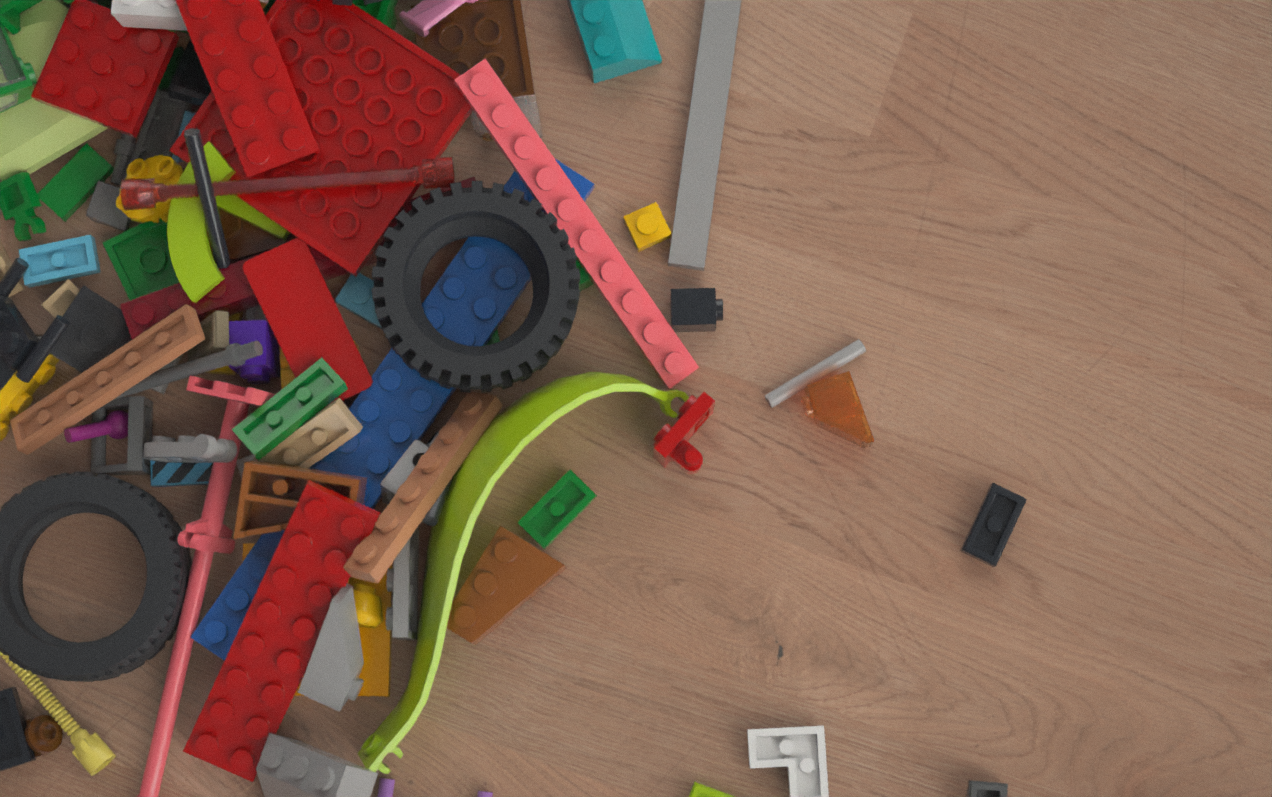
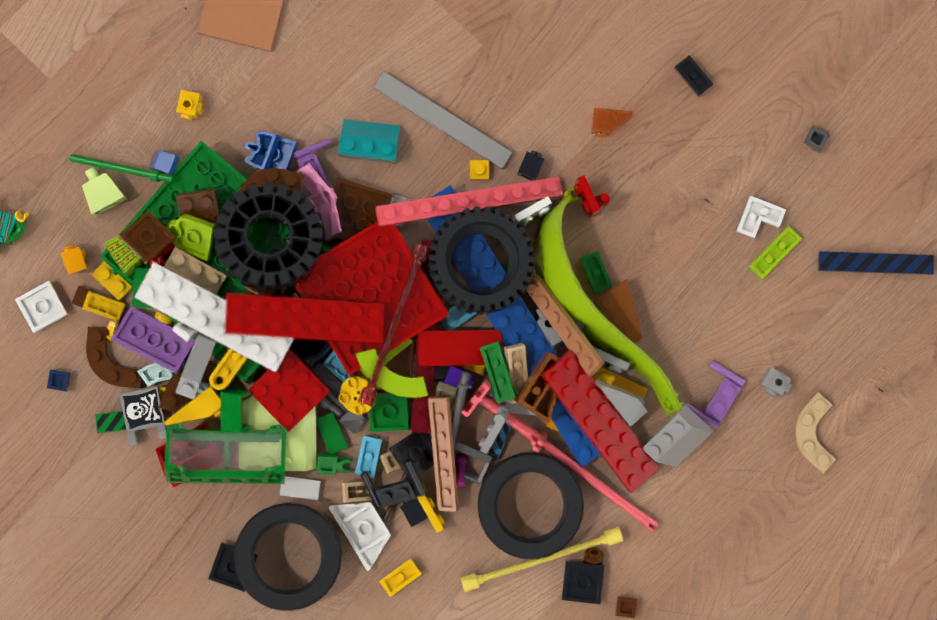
camera: 70 degrees left, 5 degrees up
black bar [184,128,231,269] -> none
light grey bar [764,339,866,408] -> none
none -> white plate [514,196,552,226]

